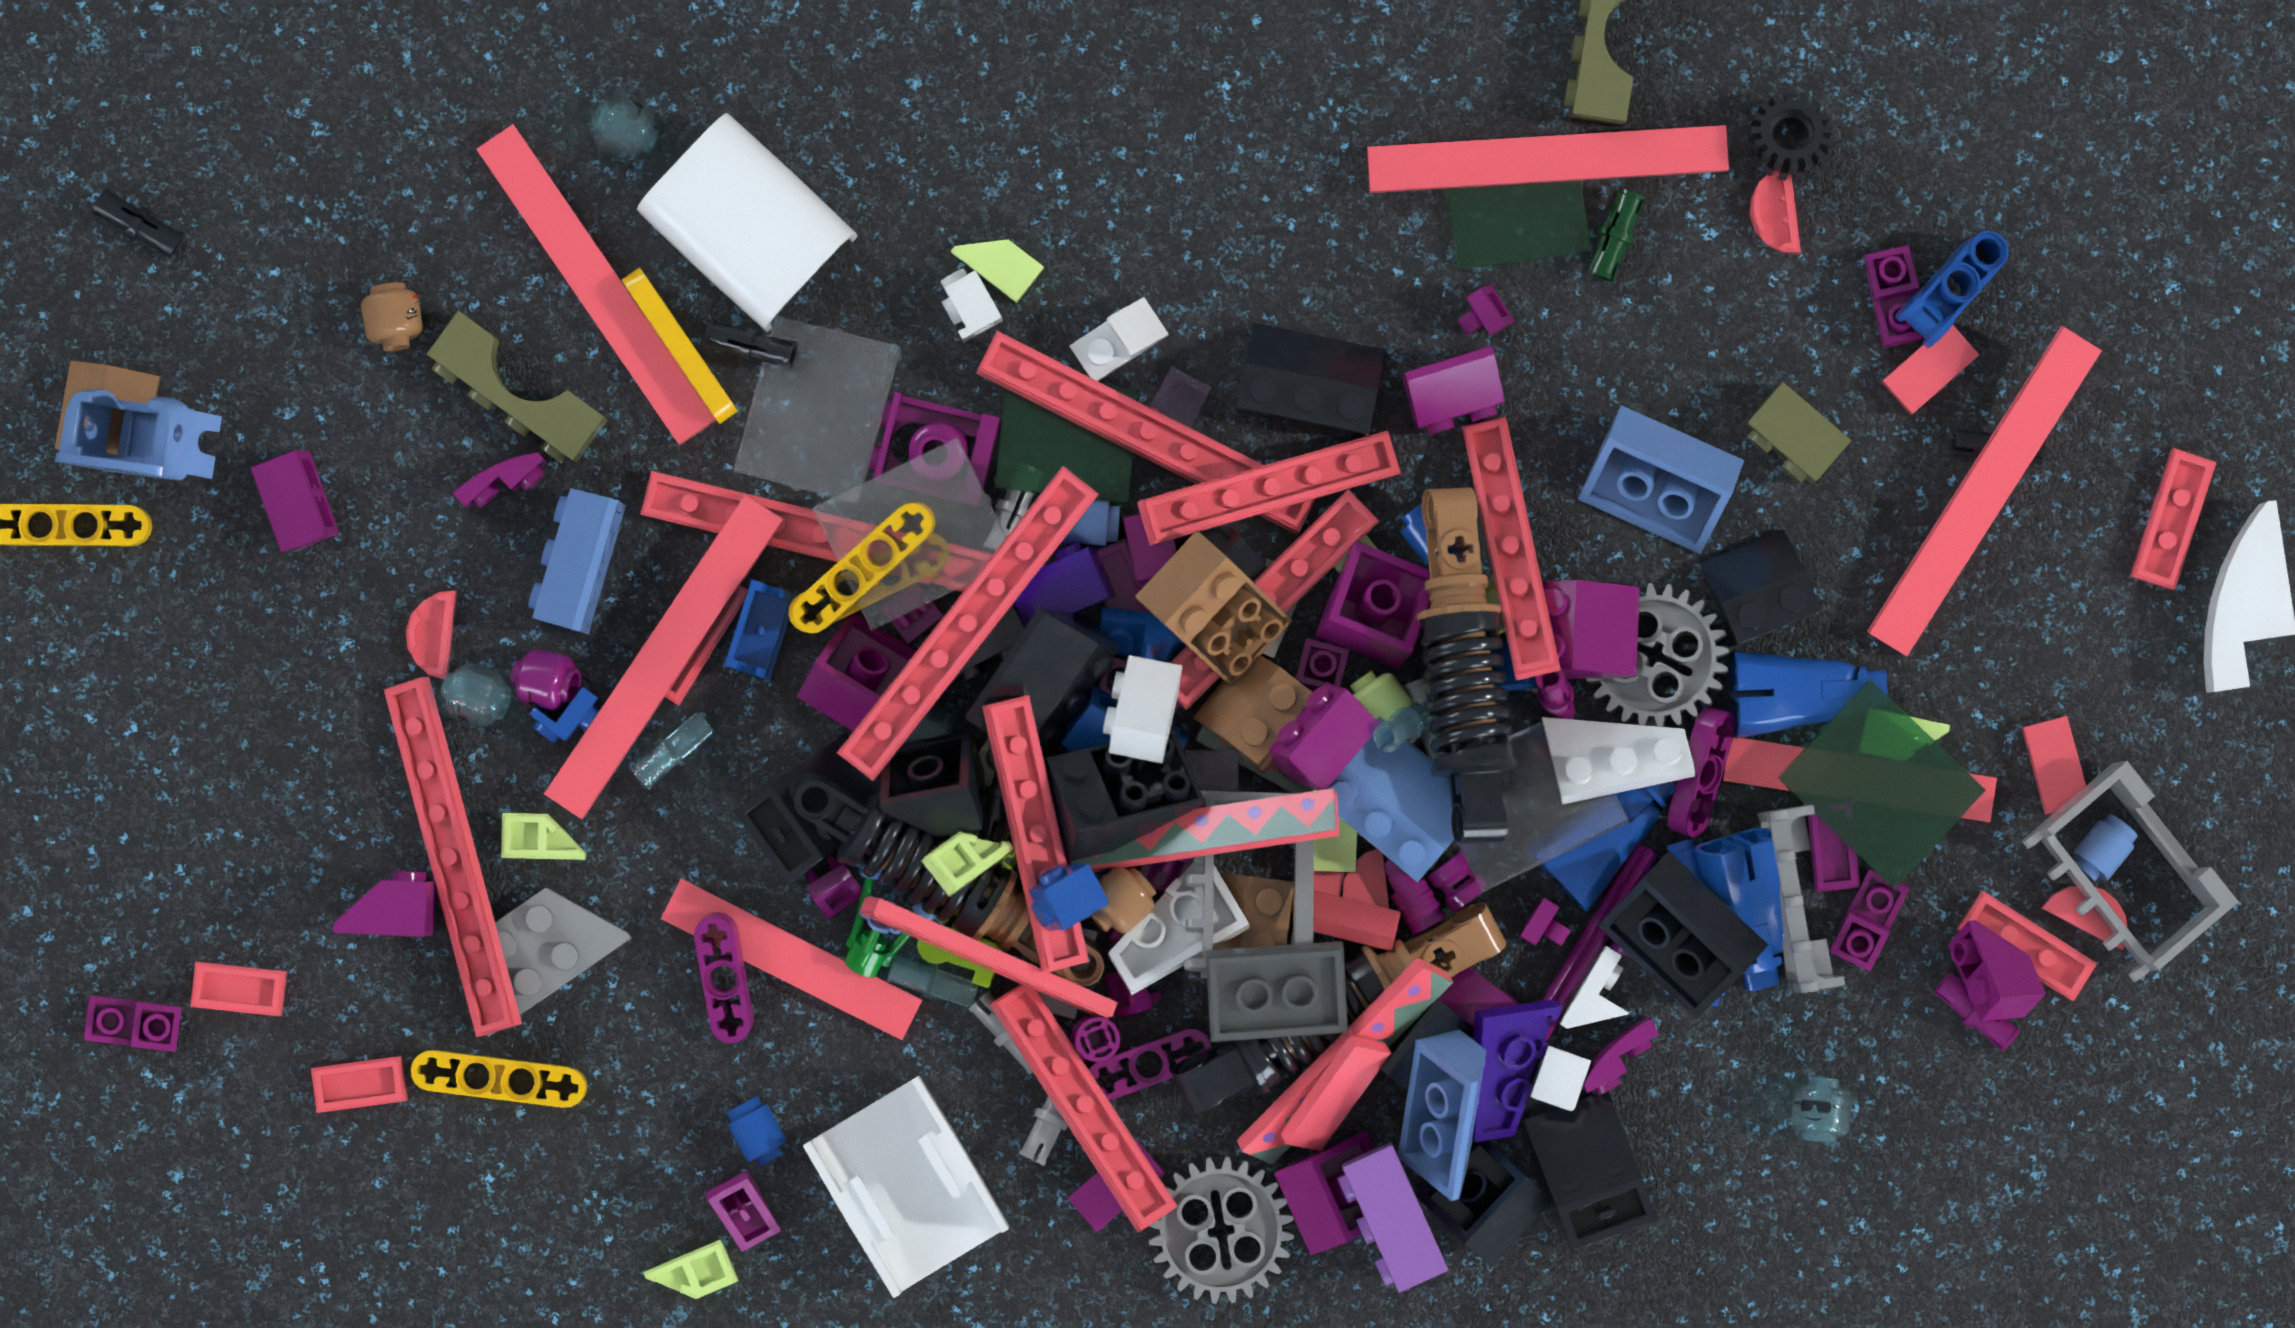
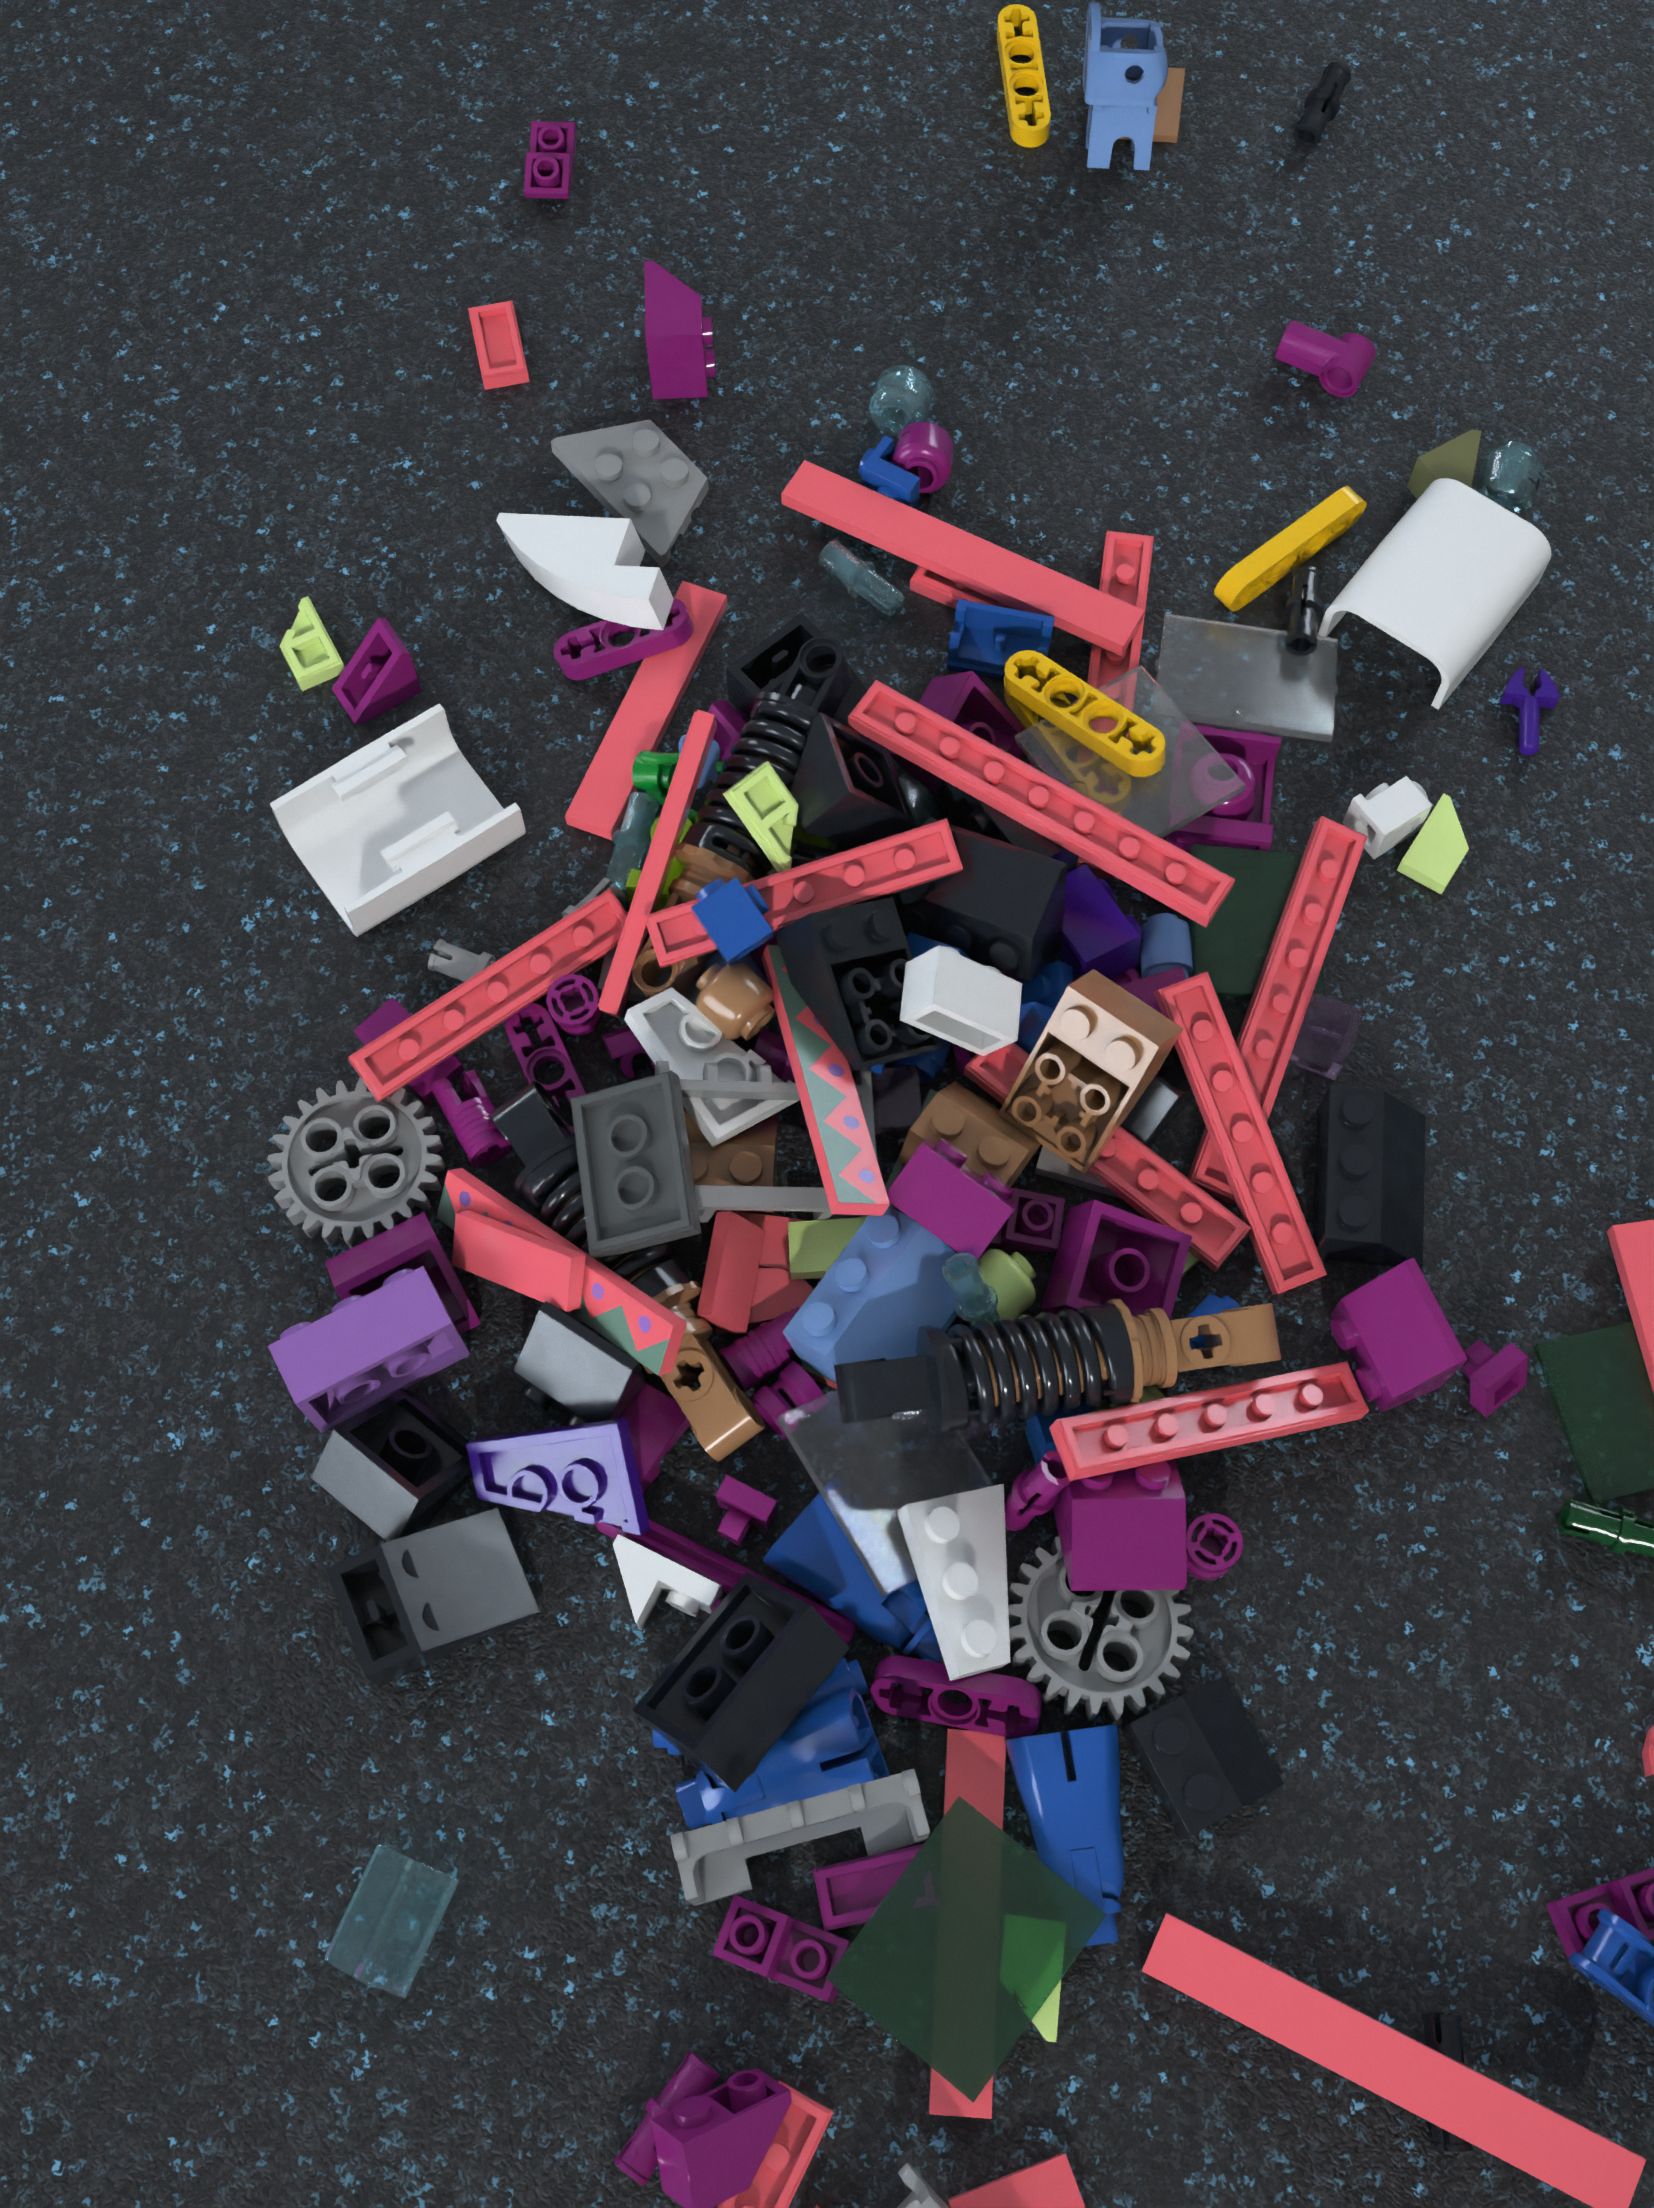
camera: 90 degrees right, 20 degrees down
coral tile [190,962,287,1016] -> none
magenta hinge [251,450,340,552] -> none
medium nougat head [361,282,423,351] -> none
coral tile [384,677,522,1037] -> none
coral tile [406,591,457,680] -> none
yellow beam [411,1050,587,1108] -> none
olive arch [427,311,608,464] -> none
magenta slope [453,453,548,509] -> none
coral tile [476,124,717,445] -> none
yellowish green tile [501,813,586,860] -> none
medium blue slope [528,488,626,635] -> none
blue brick [726,1096,787,1166] -> none
white slope [1069,297,1169,382] -> none
medium blue slope [1398,1030,1487,1201] -> none
white panel [1529,1045,1591,1111] -> none
medium blue slope [1578,405,1744,554] -> none
magenta slope [1582,1016,1659,1095] -> none
olive brick [1743,382,1852,484] -> none
clear light blue head [1791,1077,1853,1144] -> none
coral tile [1881,325,1980,415] -> none
none -> clear light blue panel [324,1844,459,1999]
none -> magenta hinge [430,1069,513,1167]
none -> white slope [496,513,674,631]
none -> magenta wheel [1186,1513,1243,1580]
none -> magenta piece [1275,320,1376,398]
none -> olive slope [1407,429,1482,499]
none -> dark purple bar [1500,667,1559,756]

